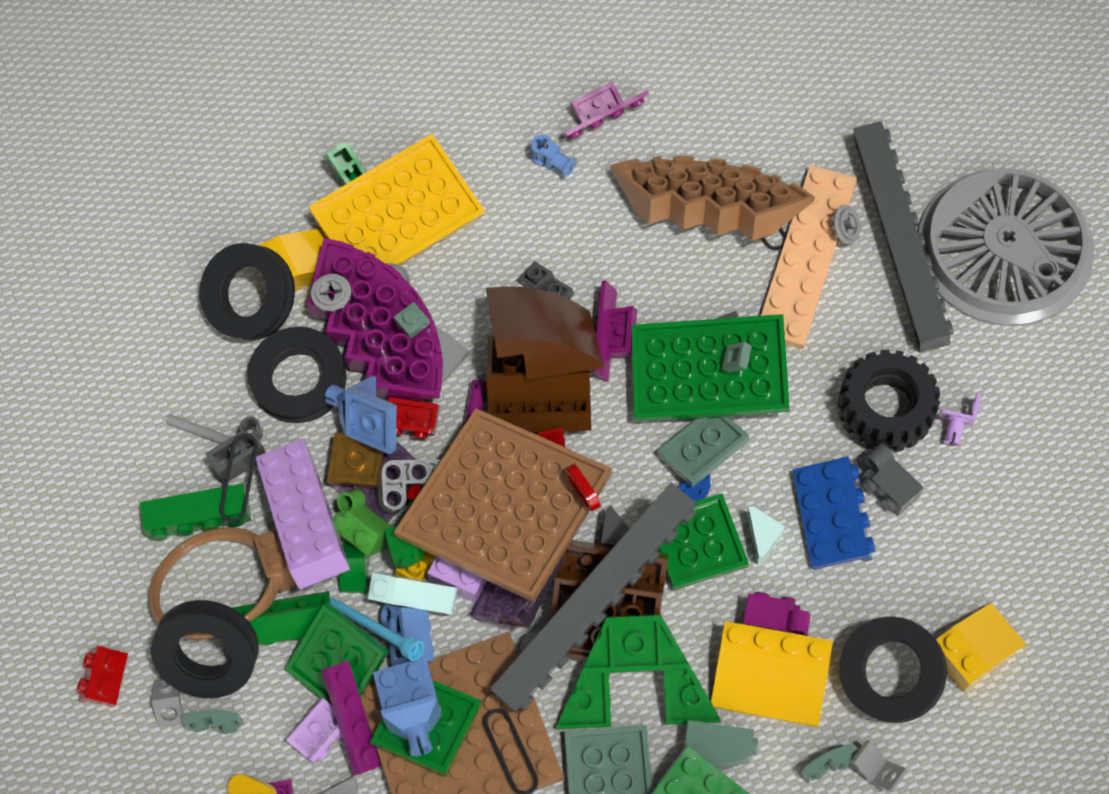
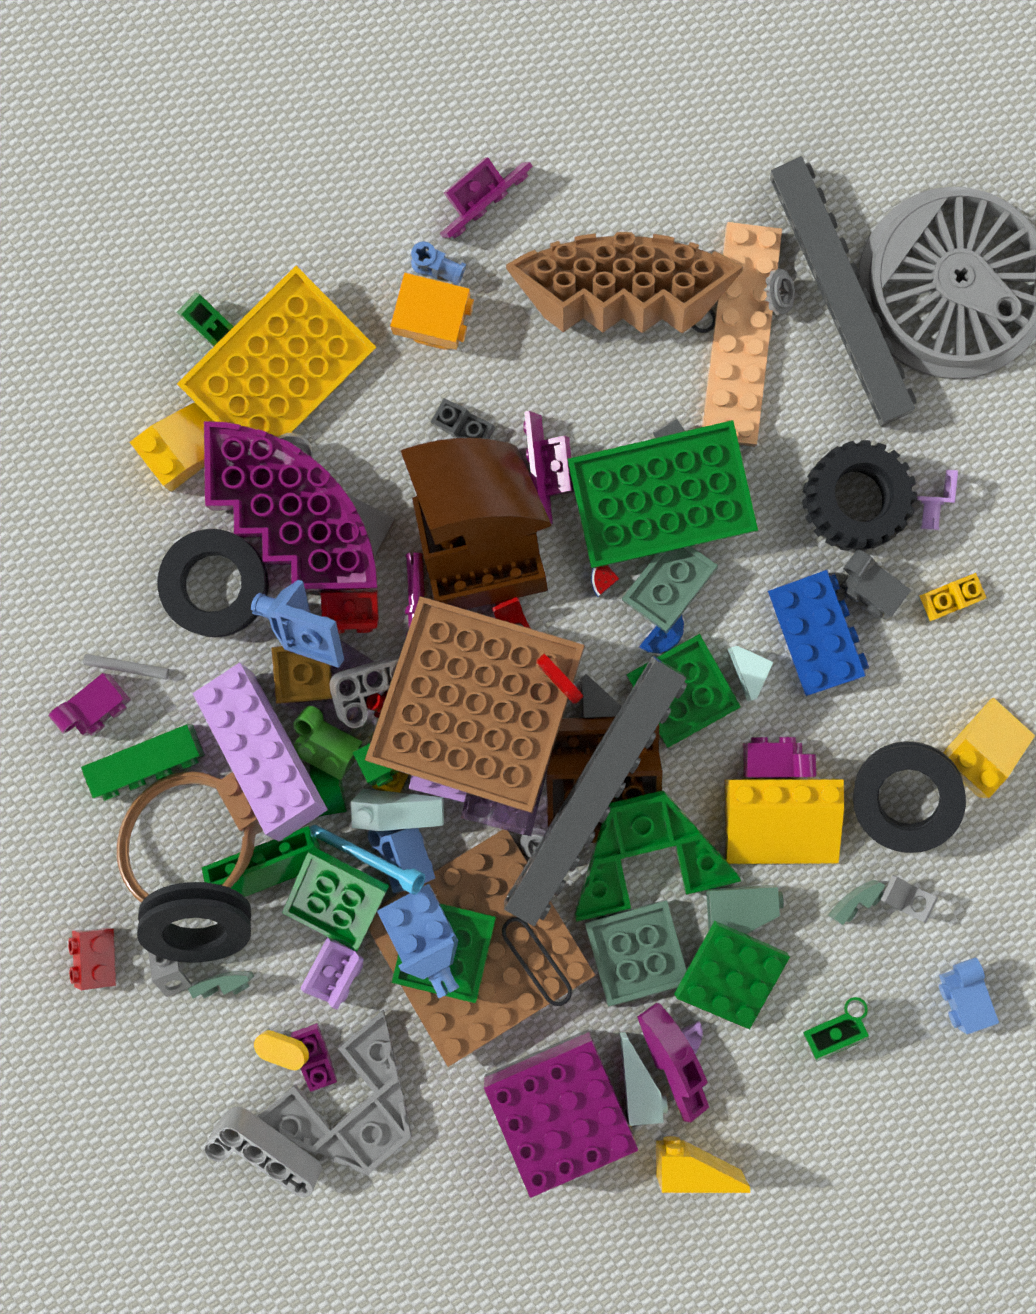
camera: 20 degrees left, 20 degrees up
black tyre [200,243,295,340] -> none
dark grey hinge [205,417,266,484] -> none
black piece [220,434,258,522] -> none
light grey gear [311,274,352,313] -> none
magenta plate [322,661,381,776] -> none
sand green plate [394,302,430,339] -> none
sand green plate [722,342,752,373] -> none
none -> magenta hinge [48,673,131,736]
none -> light orange brick [390,272,474,350]
none -> red tile [591,565,619,598]
none -> yellow slope [919,573,987,621]

